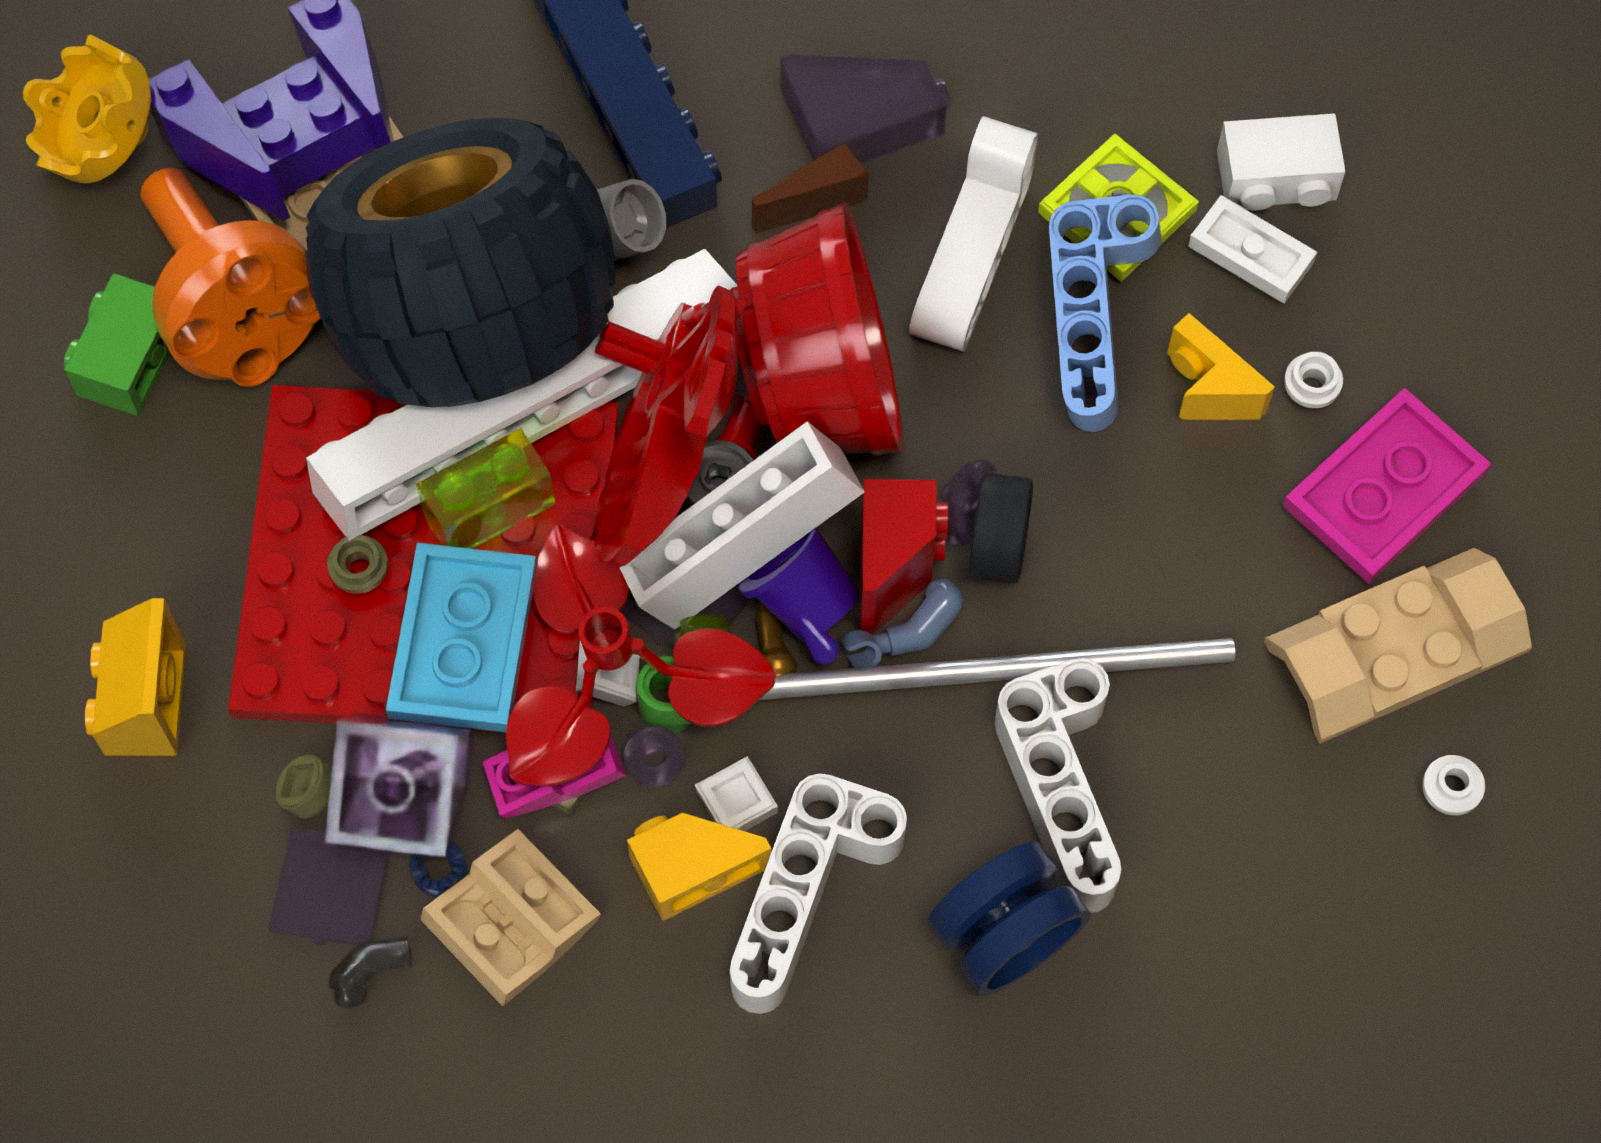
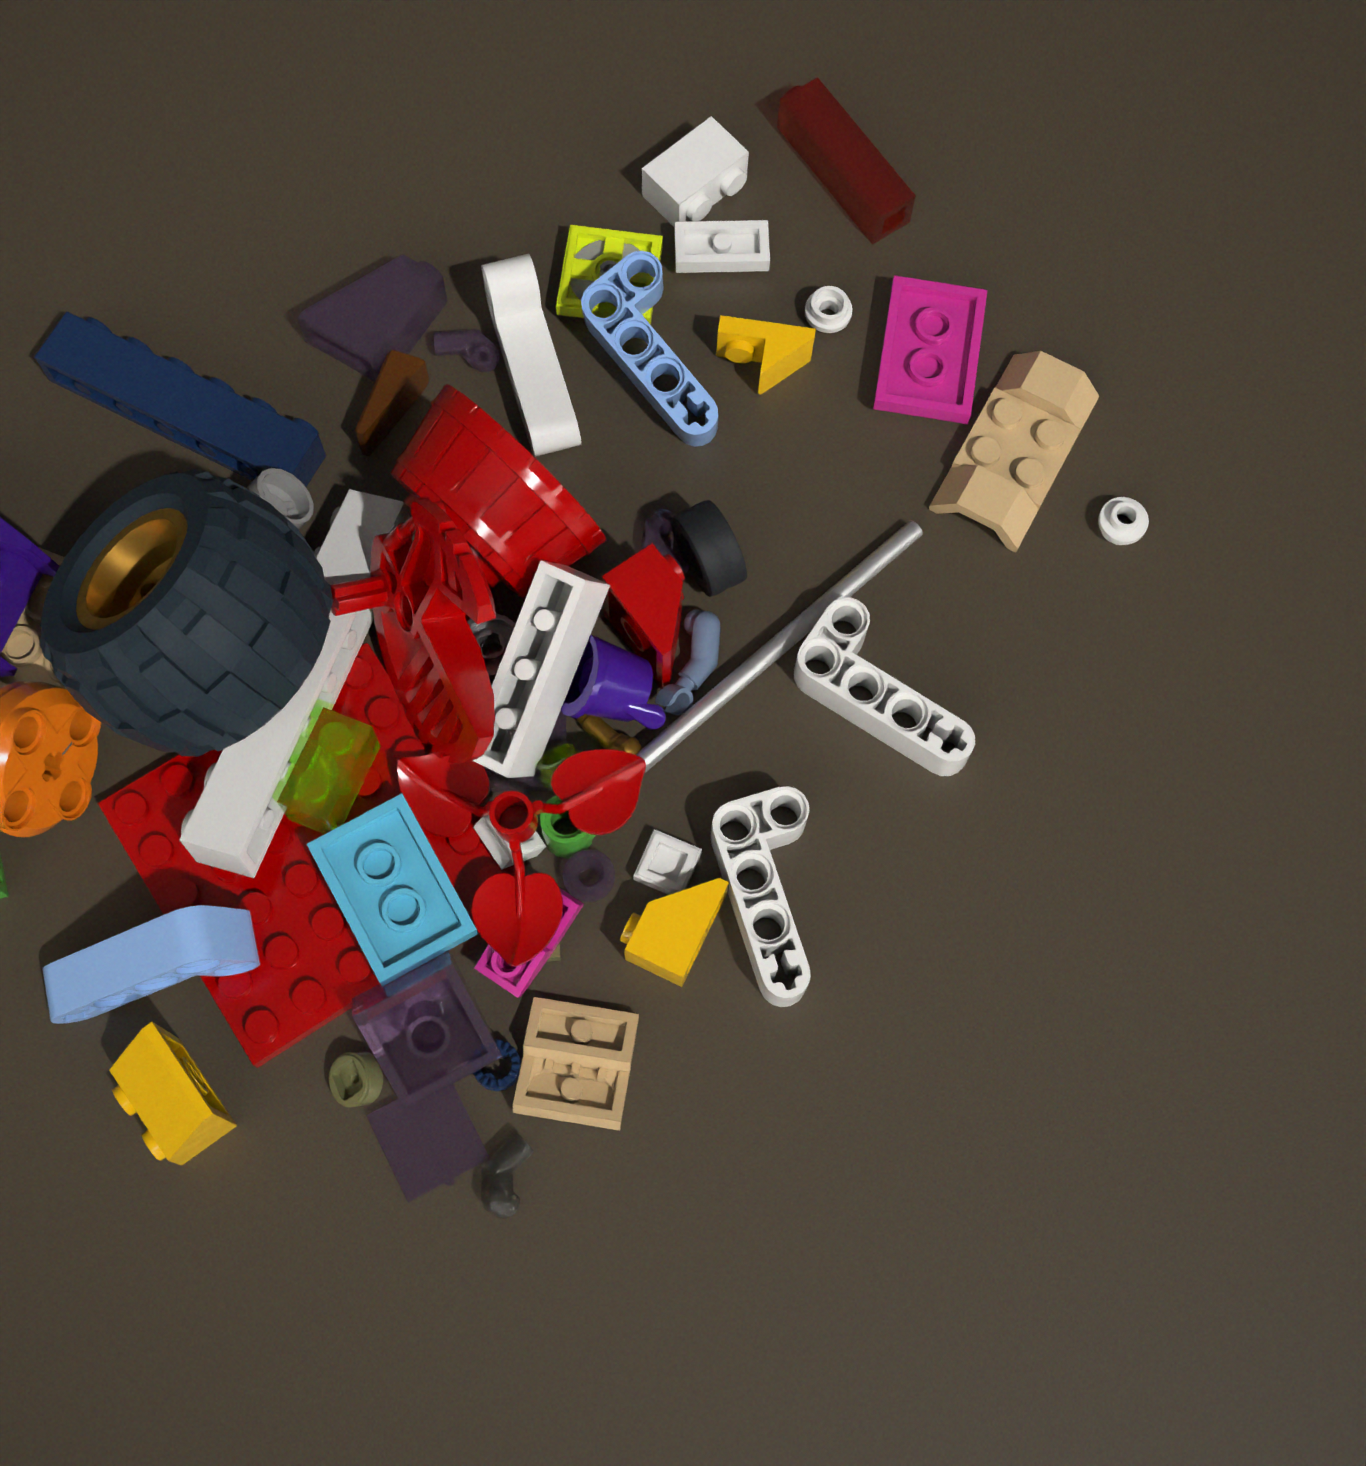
camera: 40 degrees left, 5 degrees up
olive plate [327,535,388,594] -> none
dark blue wheel [928,841,1091,996] -> none
none -> light blue beam [42,905,260,1024]
none -> clear purple arm [434,329,500,372]
none -> clear red brick [777,77,916,245]

